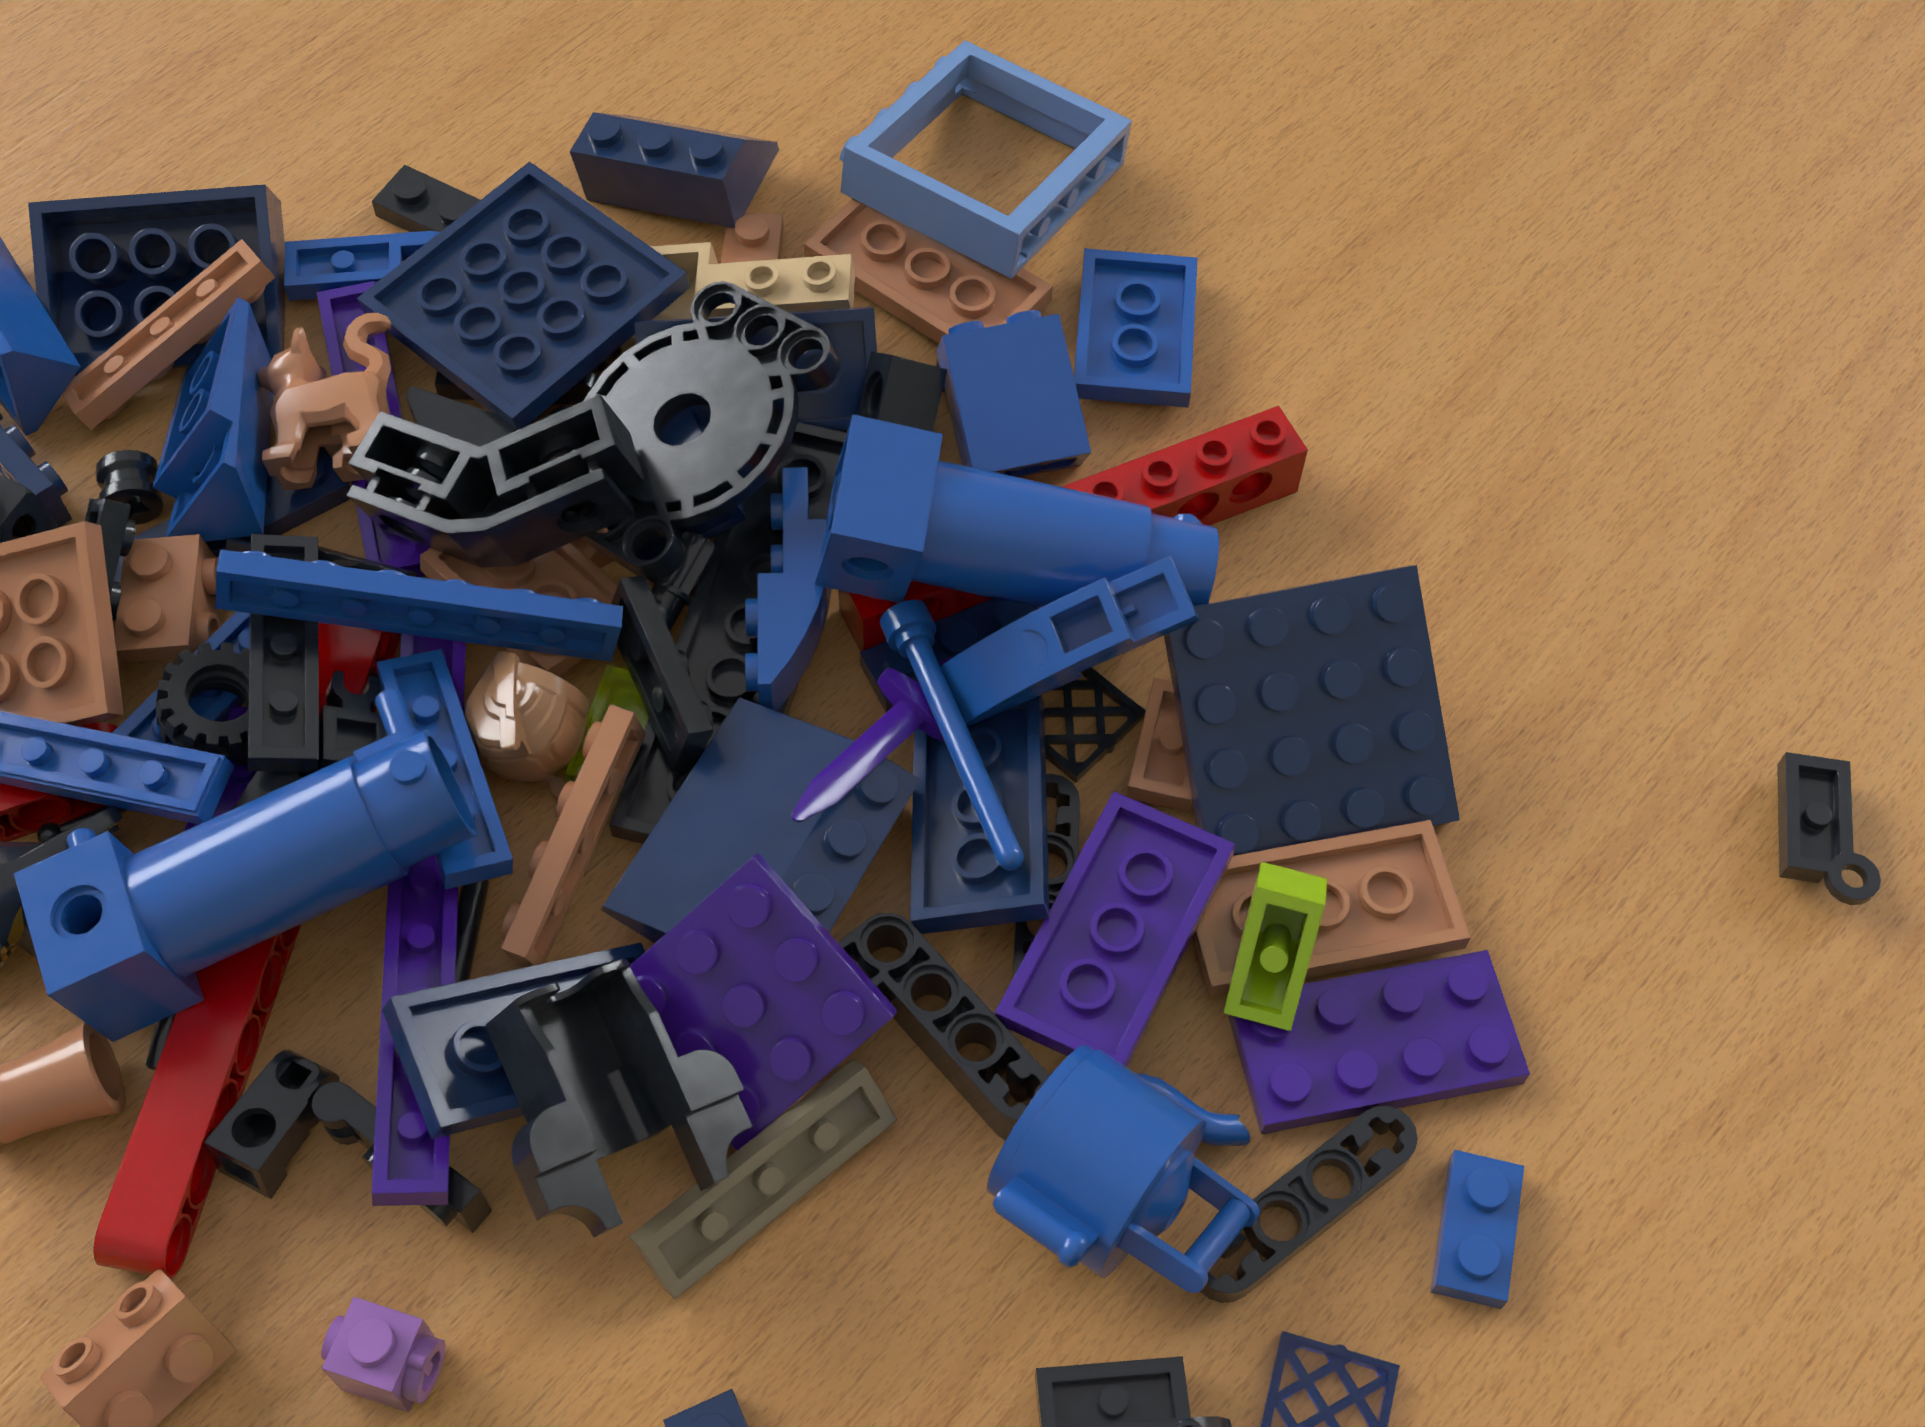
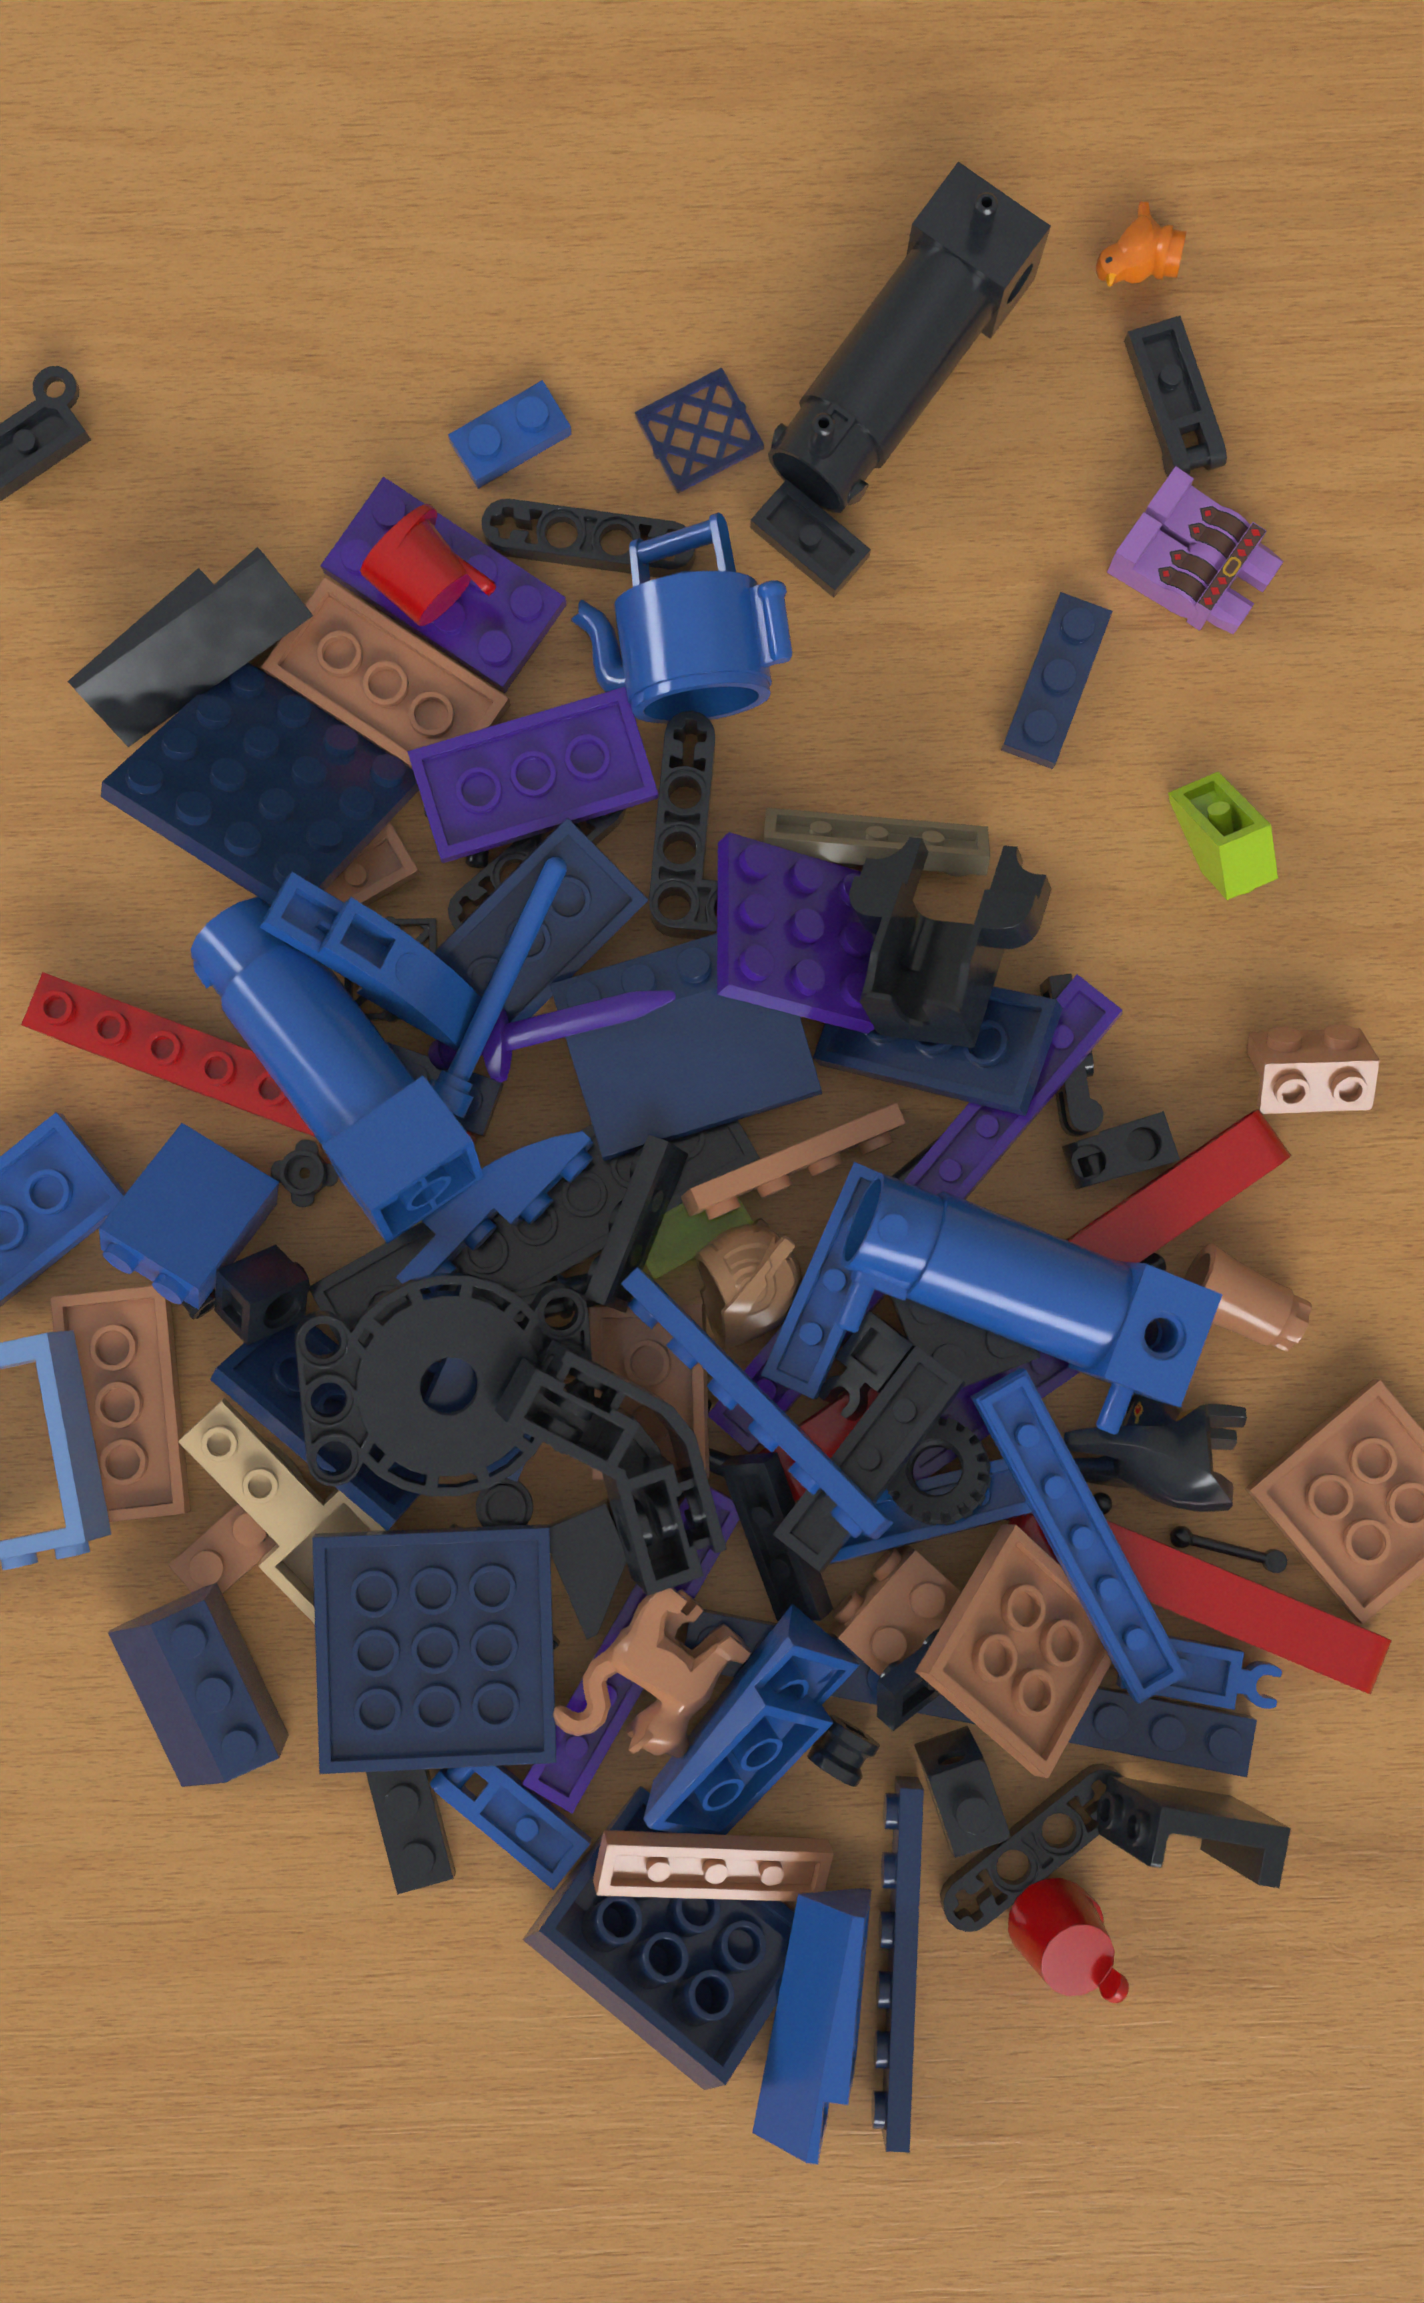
camera: 135 degrees left, 25 degrees up
medium lavender brick [321,1297,446,1413] -> none
lime slope [1224,862,1327,1031] -> none
none -> black slope [67,547,313,747]
none -> red hat [360,504,497,626]

